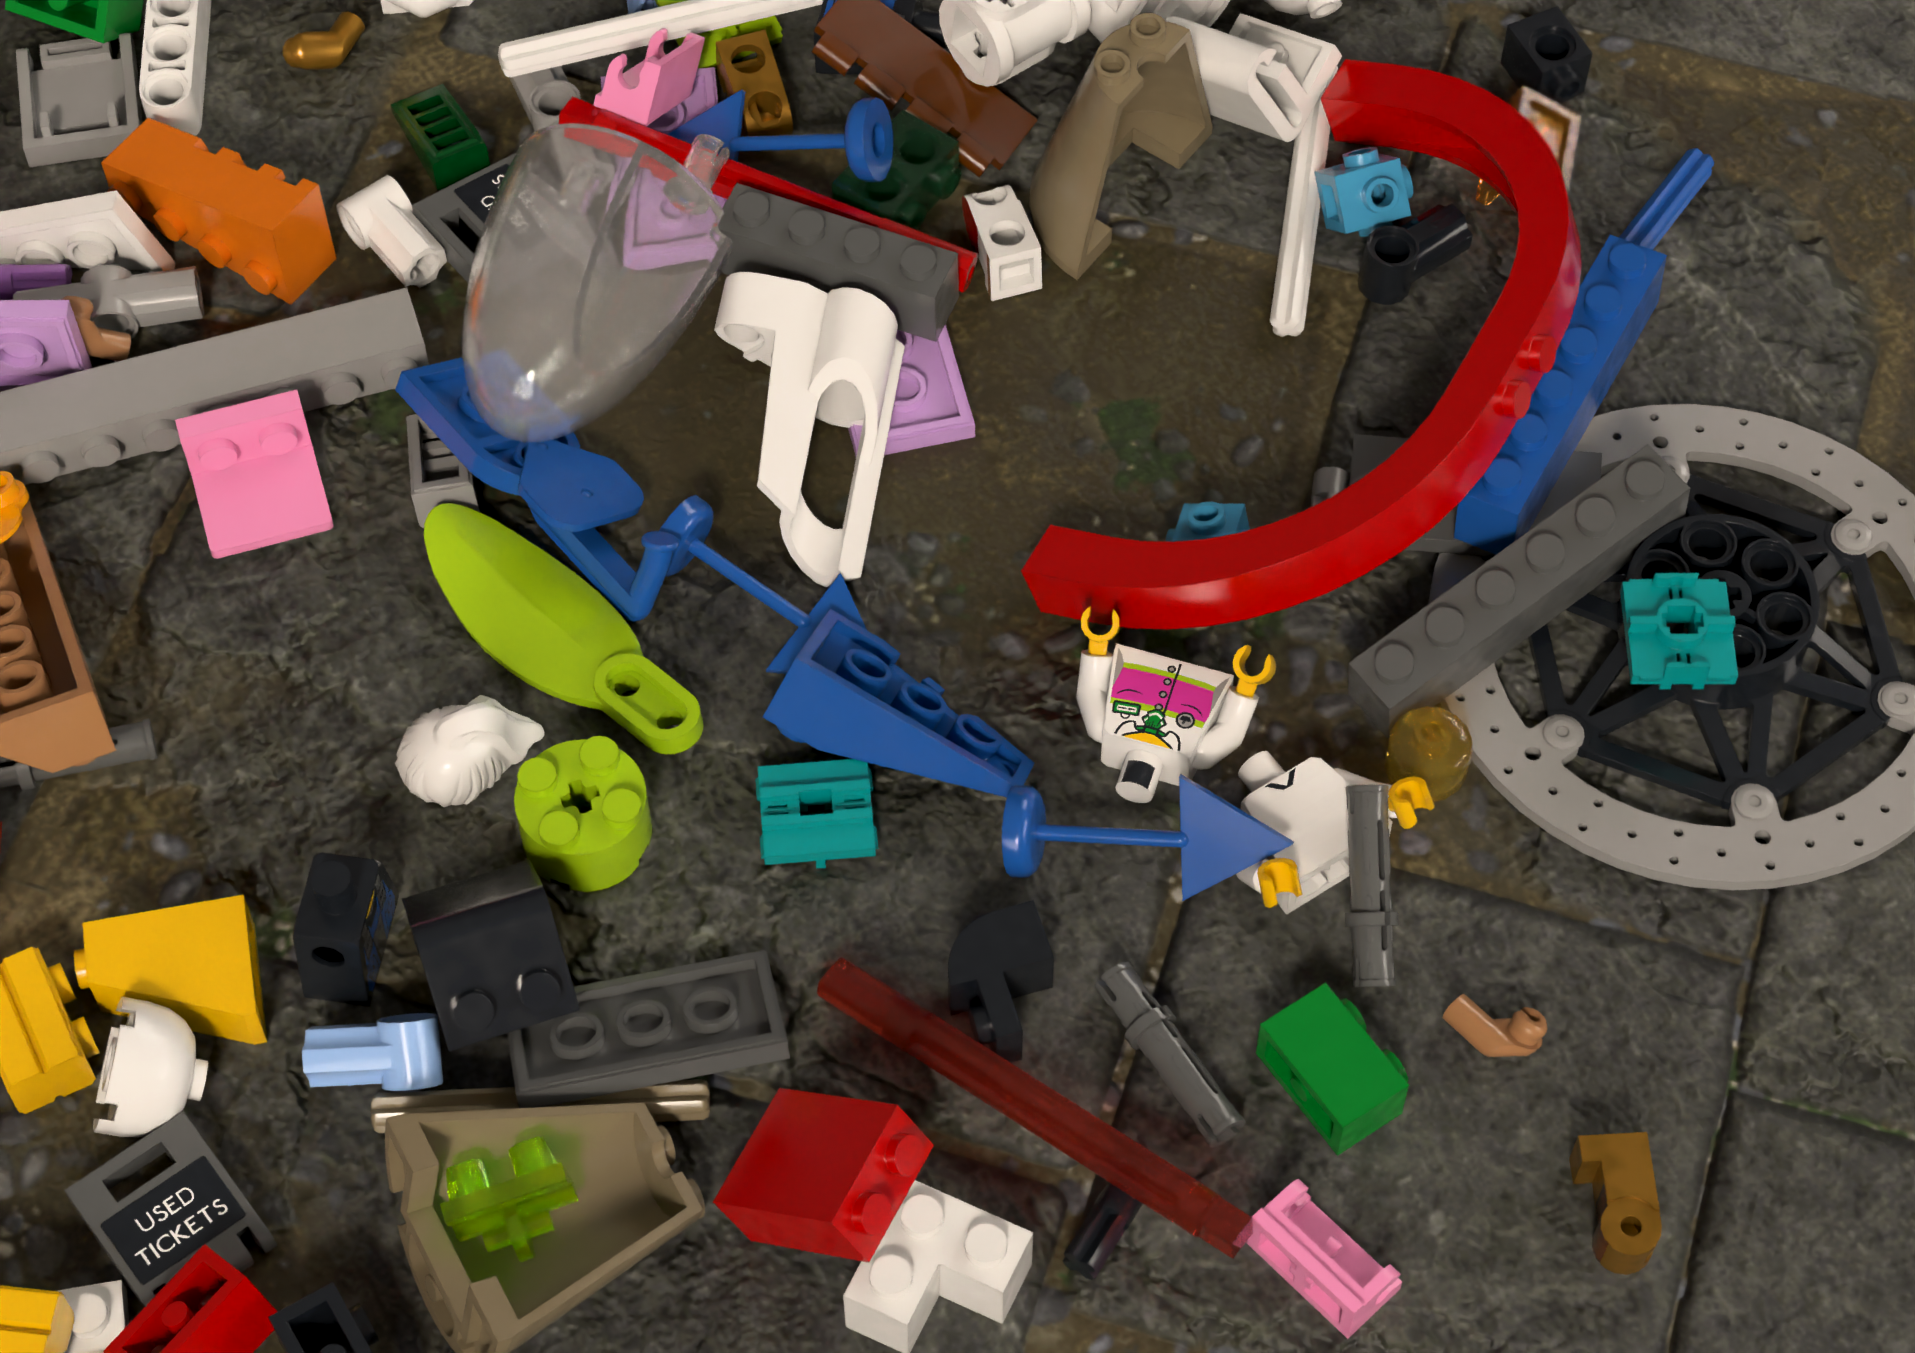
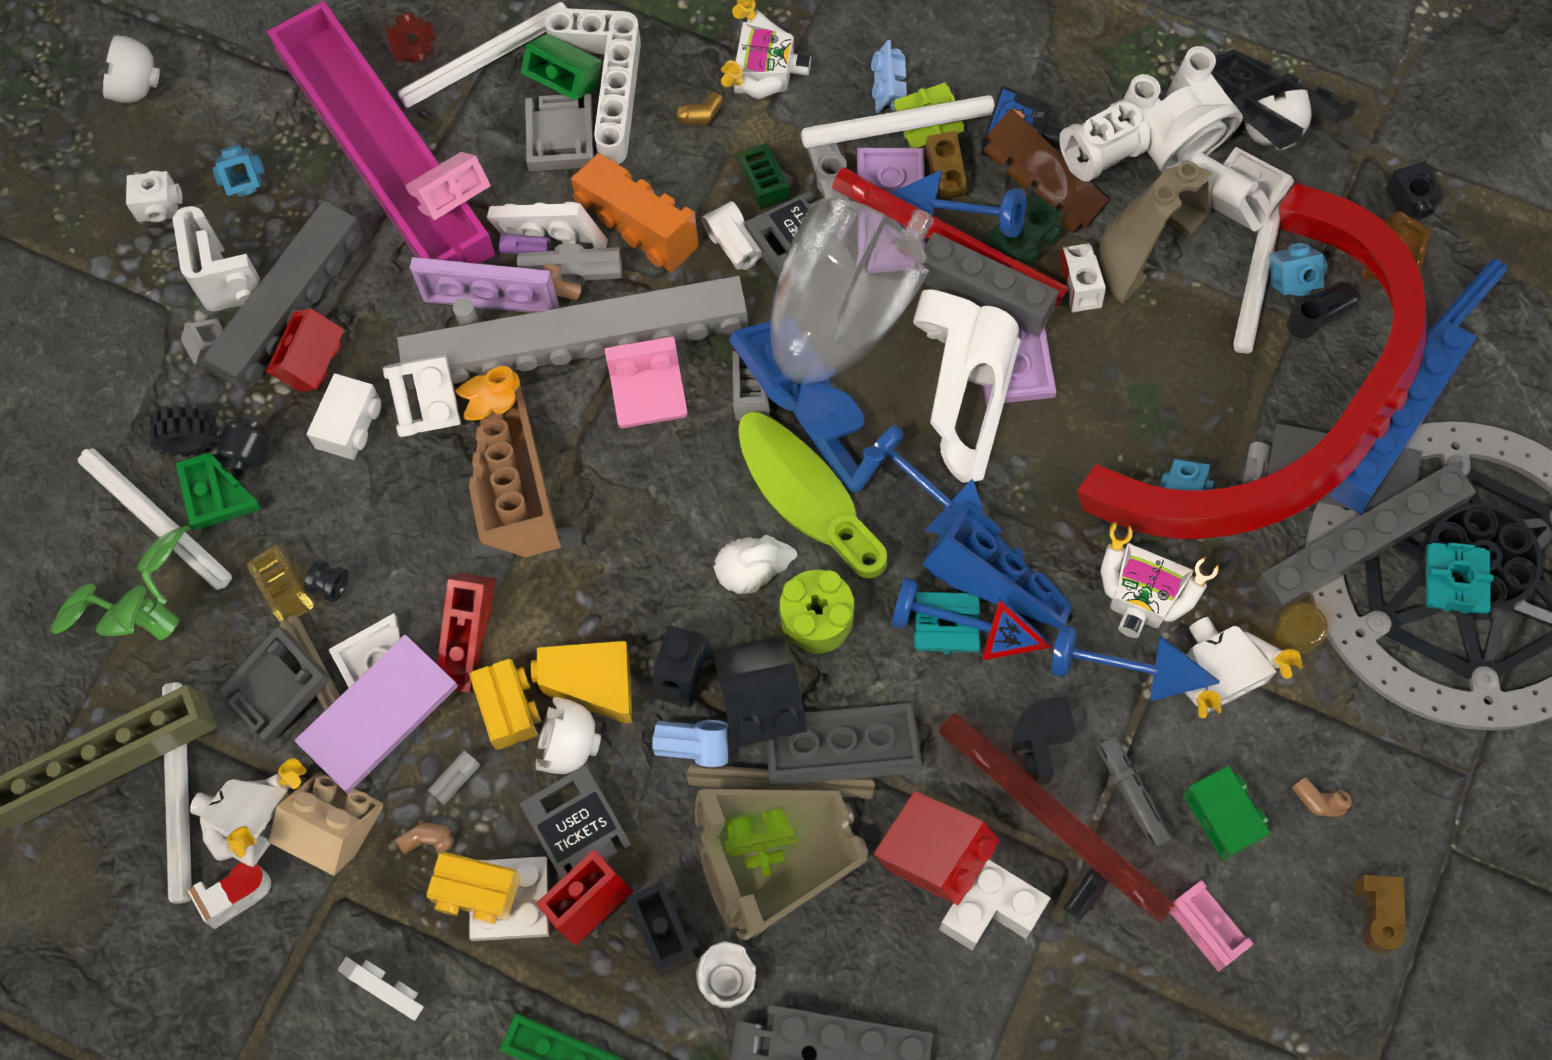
camera: 10 degrees right, 10 degrees up
bright pink hinge [593,28,705,126] -> none
dark grey pin [1345,785,1399,987] -> none
none -> blue piece [891,577,1053,661]

